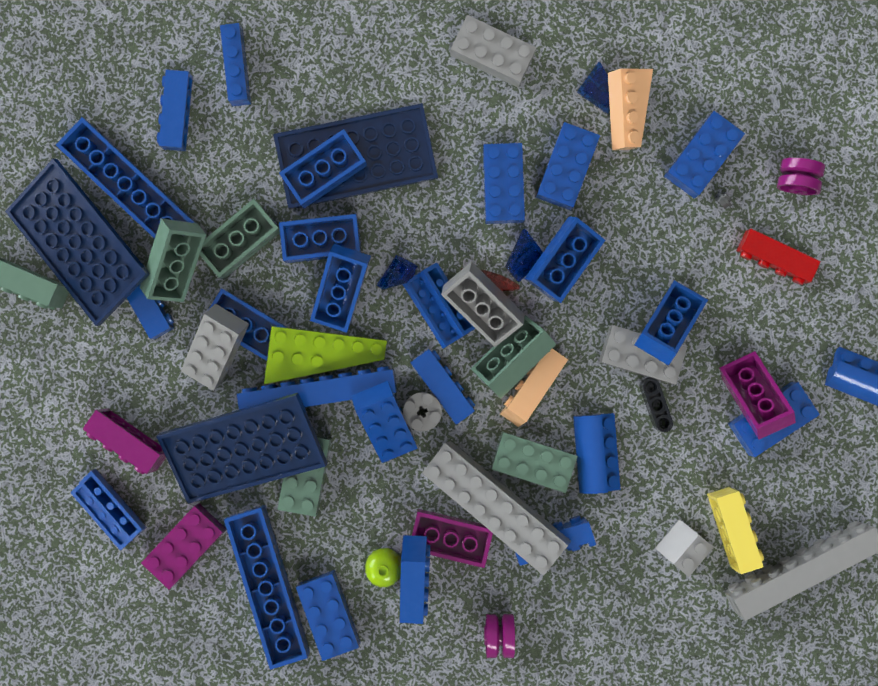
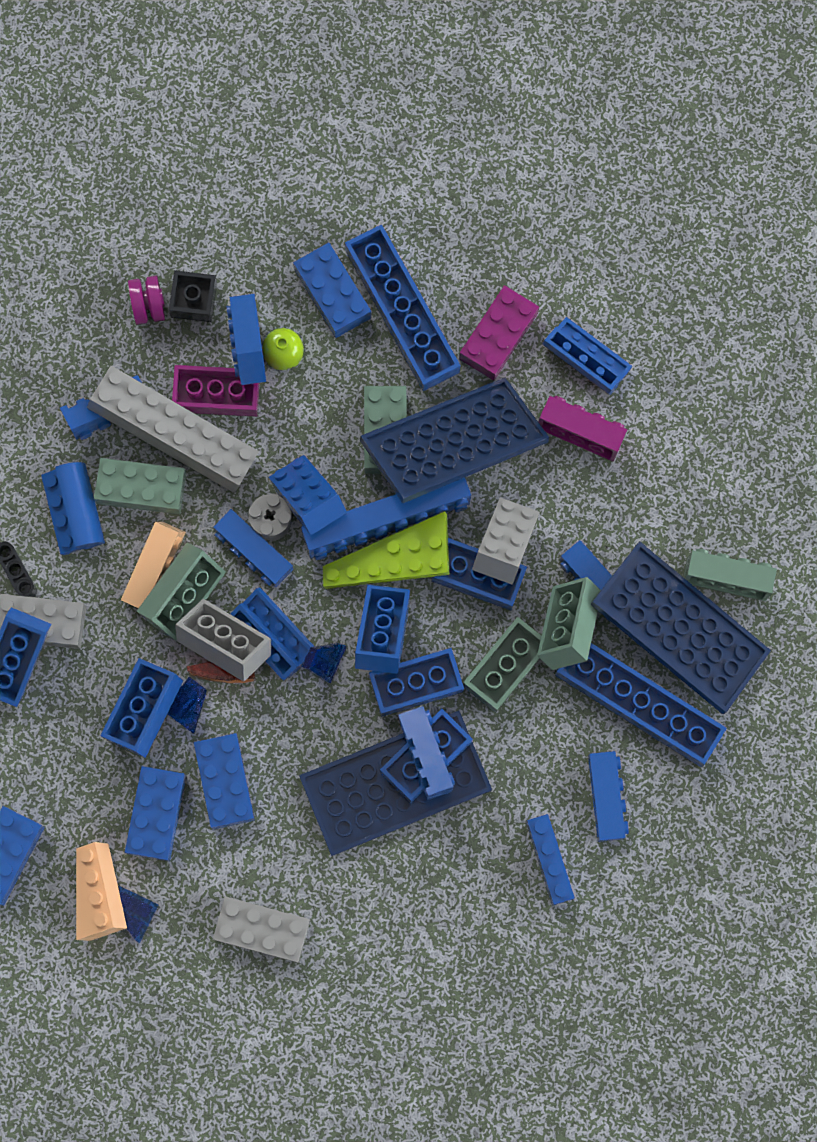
camera: 160 degrees right, 10 degrees down
none -> black brick [168,270,217,323]
none -> wedge [398,706,455,800]

